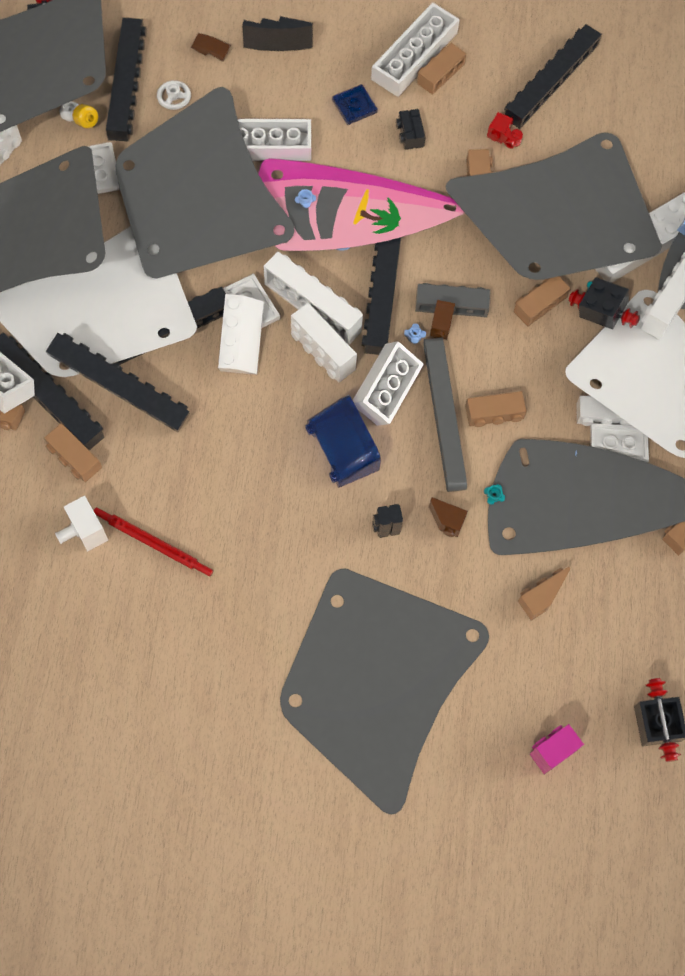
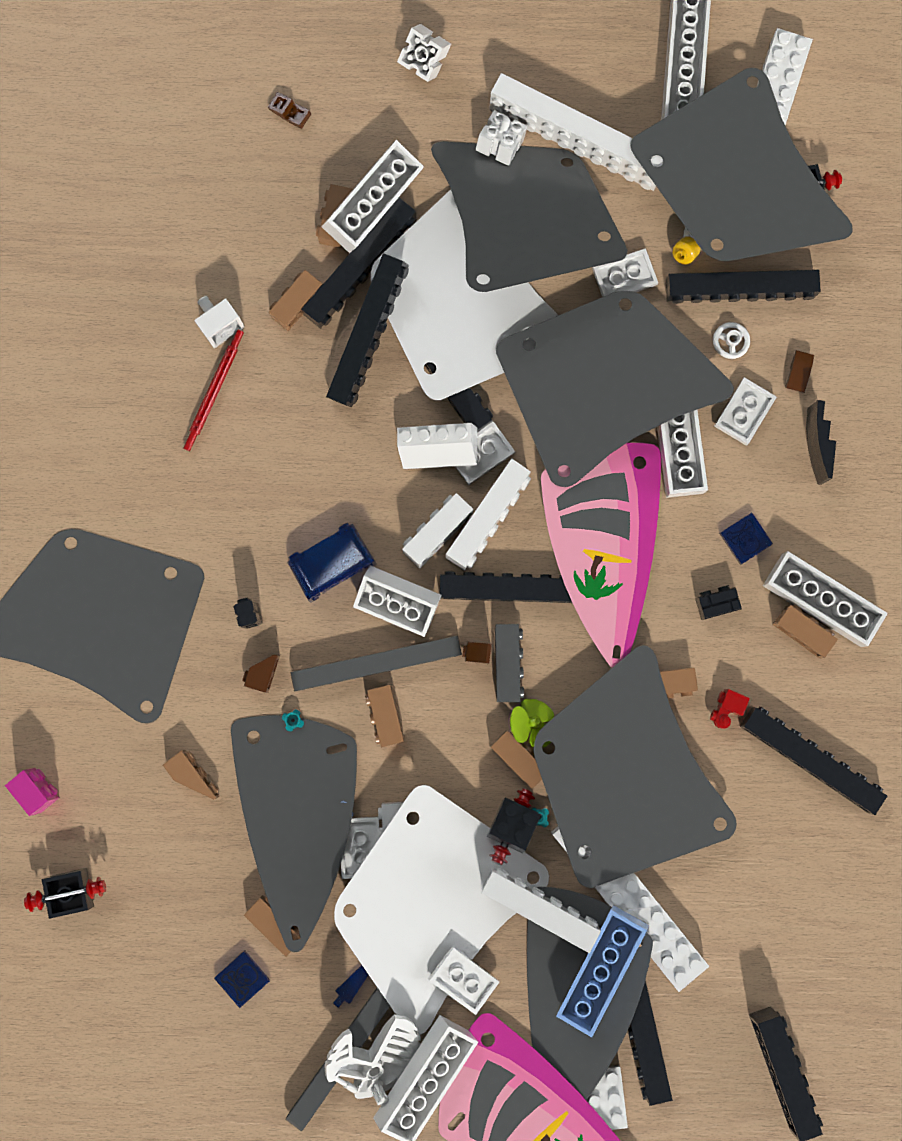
camera: 85 degrees right, 15 degrees up
light blue plate [295,189,316,208] -> none
light blue plate [404,324,426,344] -> none
none -> lime piece [510,699,554,748]
none -> white plate [714,377,777,446]

